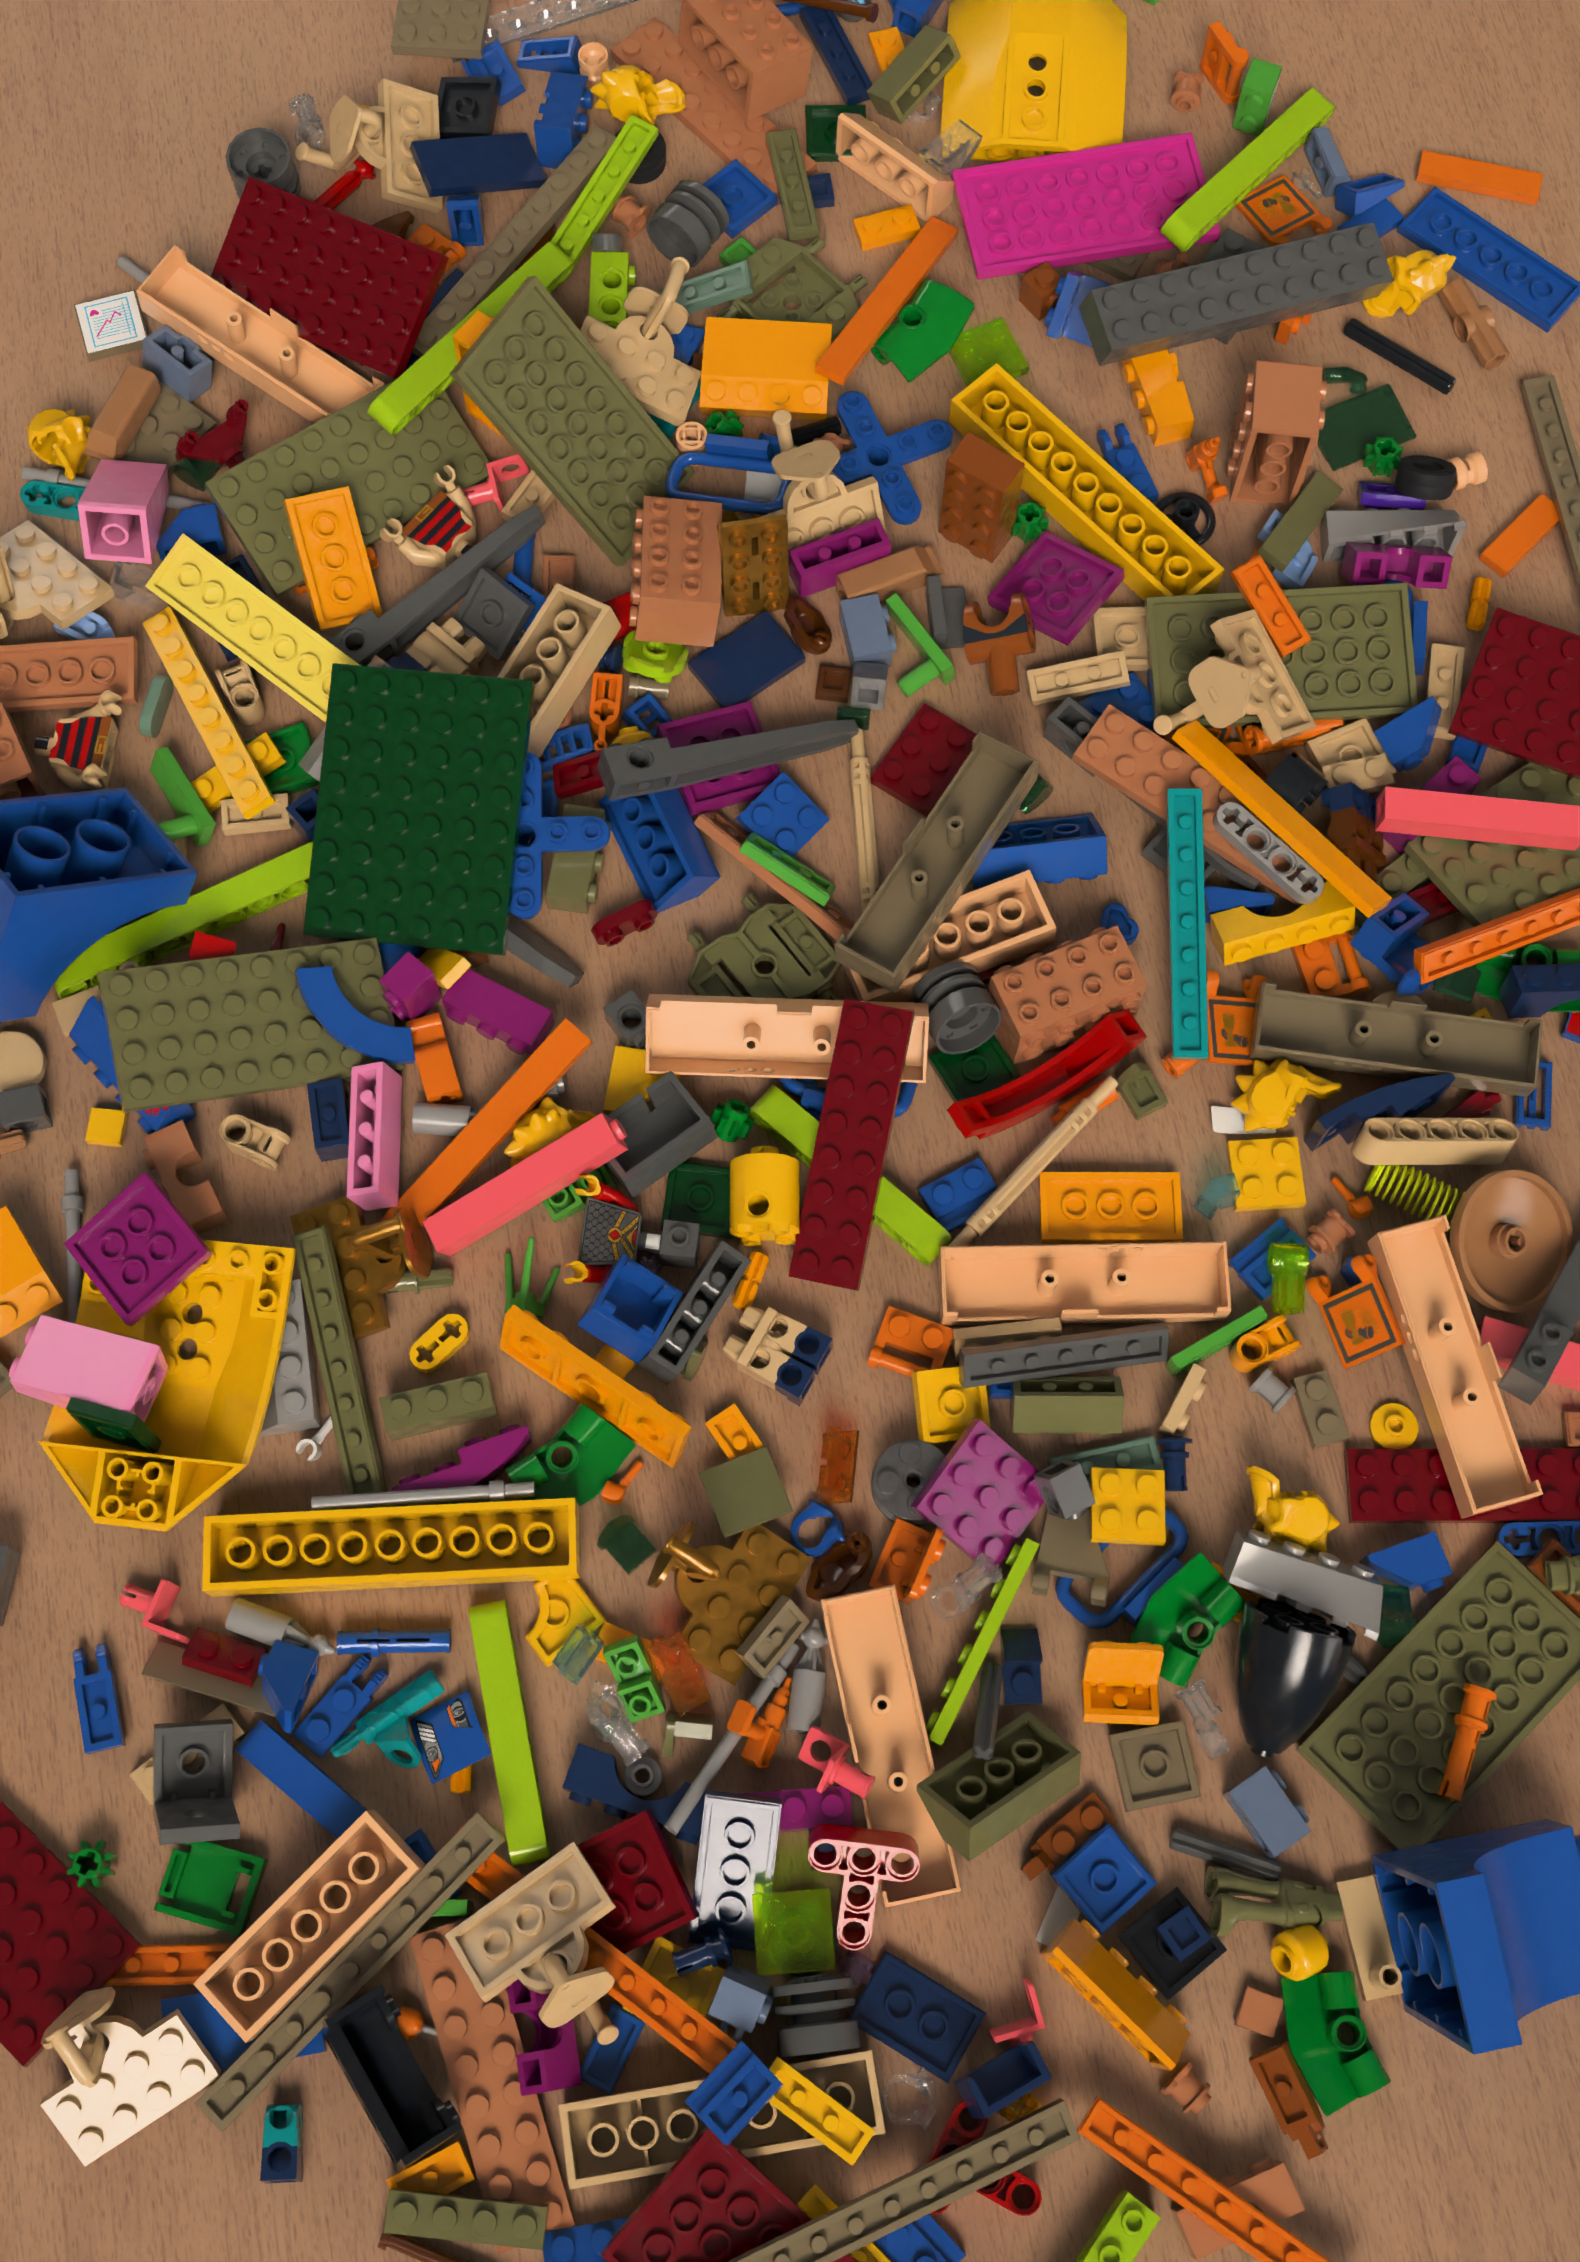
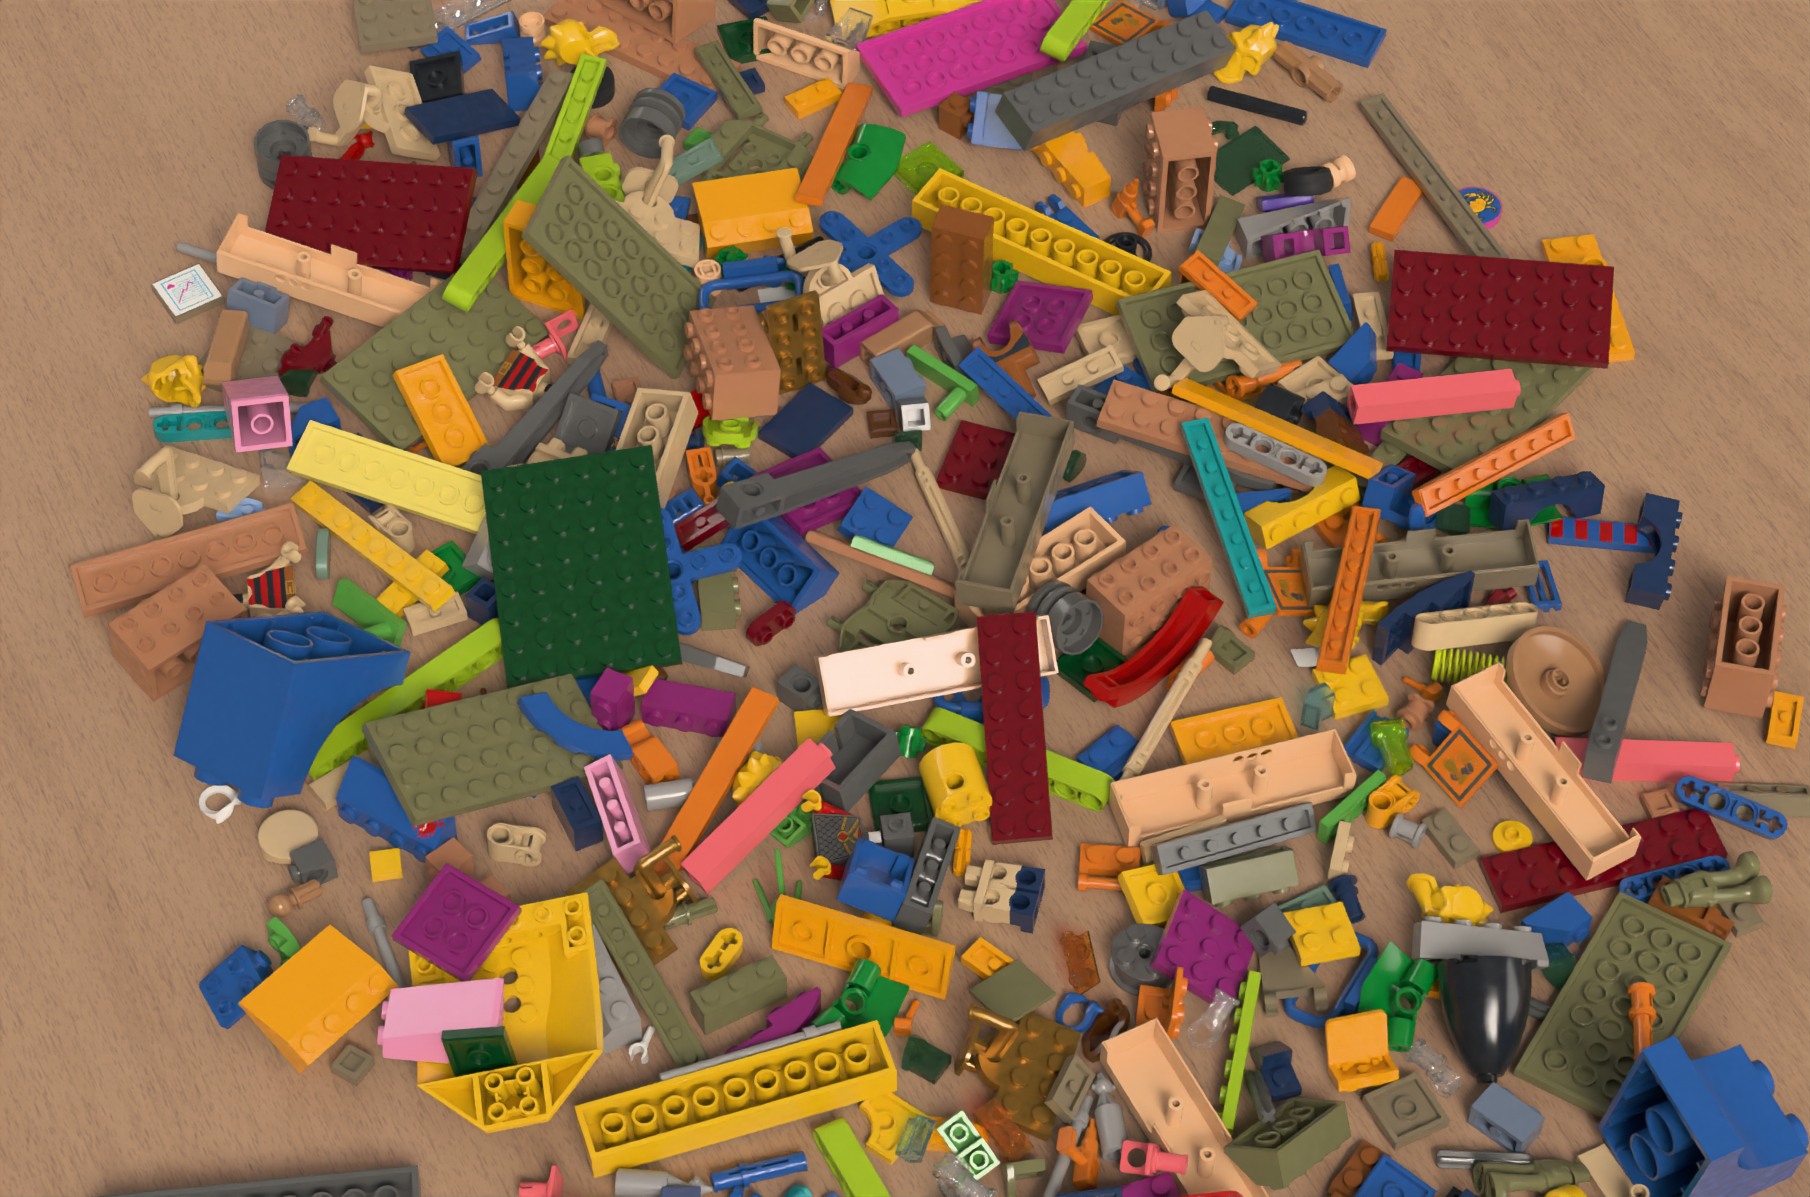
camera: 15 degrees left, 20 degrees down
none -> blue plate [958,347,1053,422]
none -> orange tile [1316,506,1381,675]

